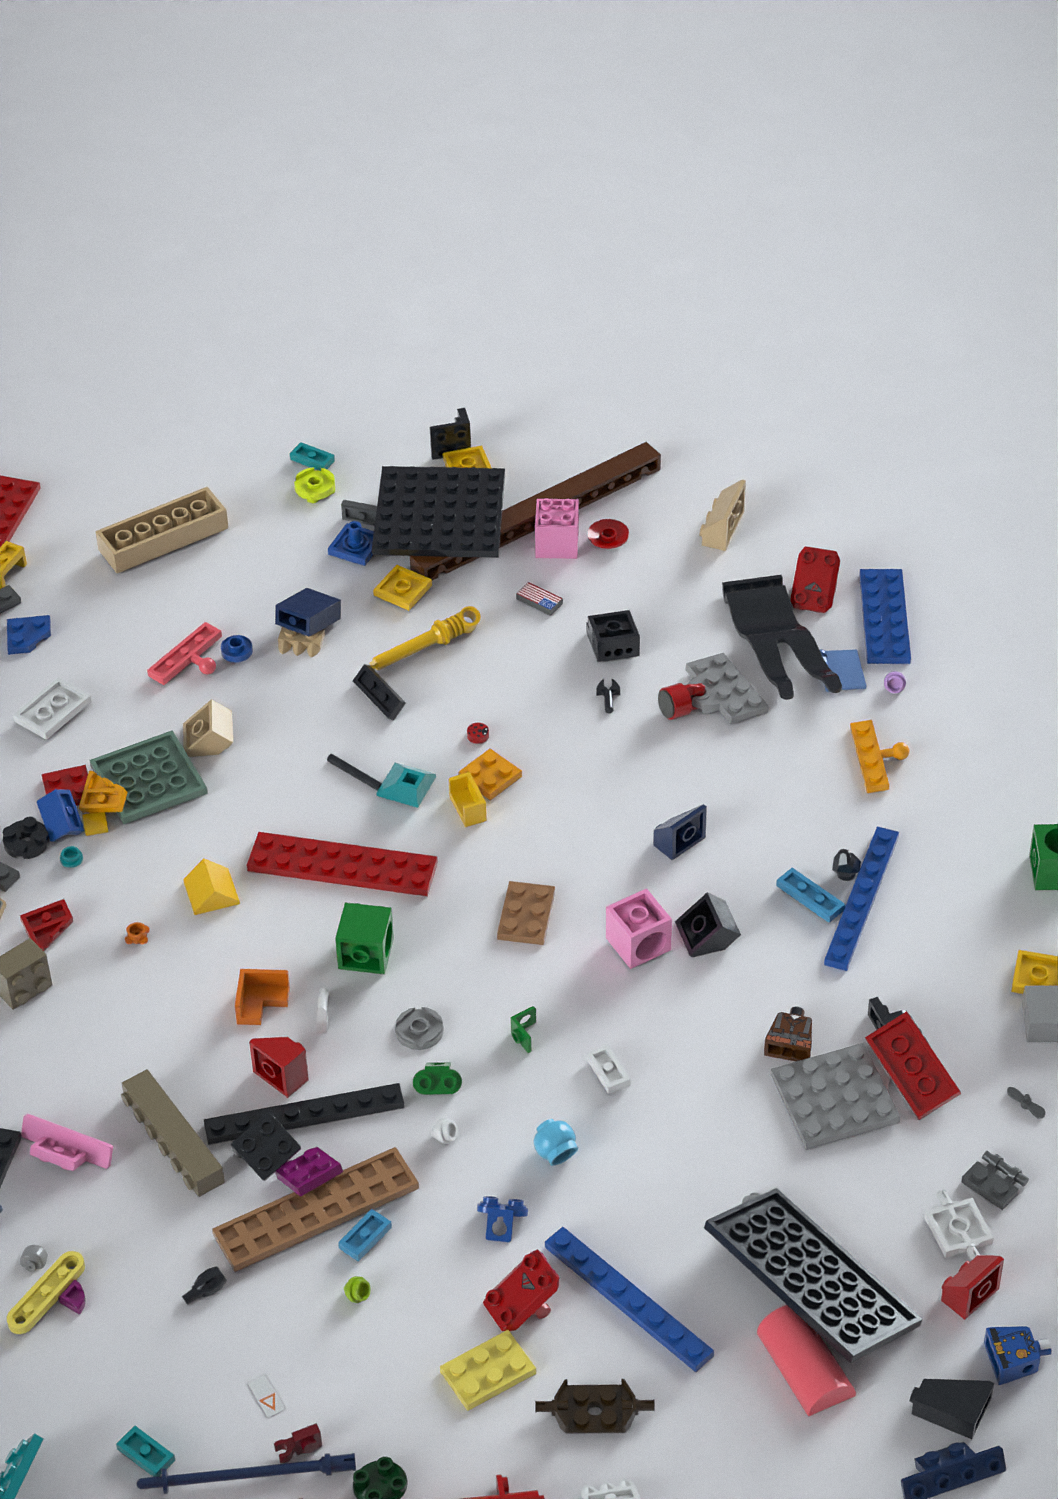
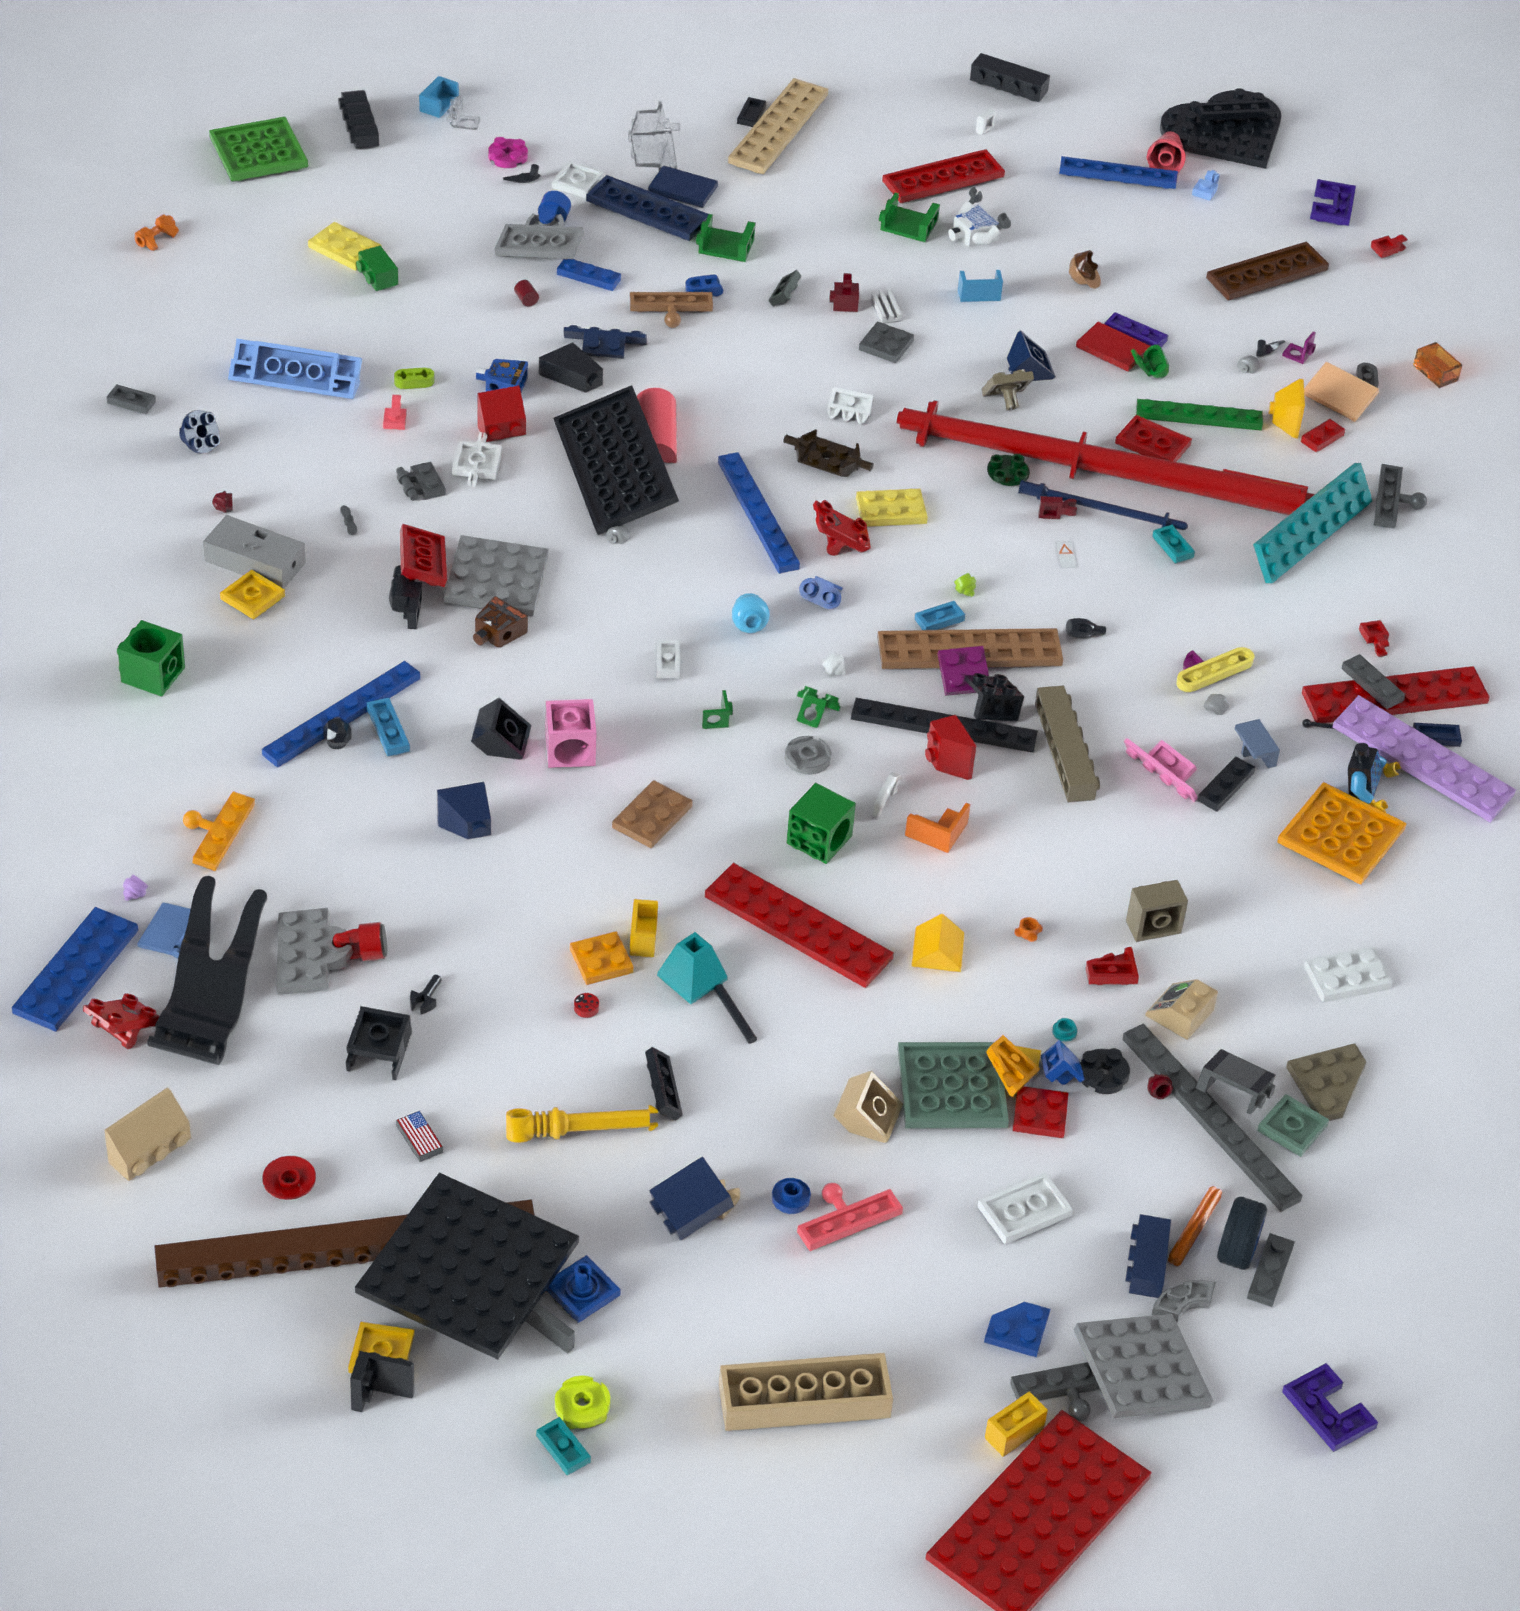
camera: 160 degrees left, 0 degrees up
yellow plate [373,565,432,611] -> none
bright pink brick [535,498,579,559] -> none

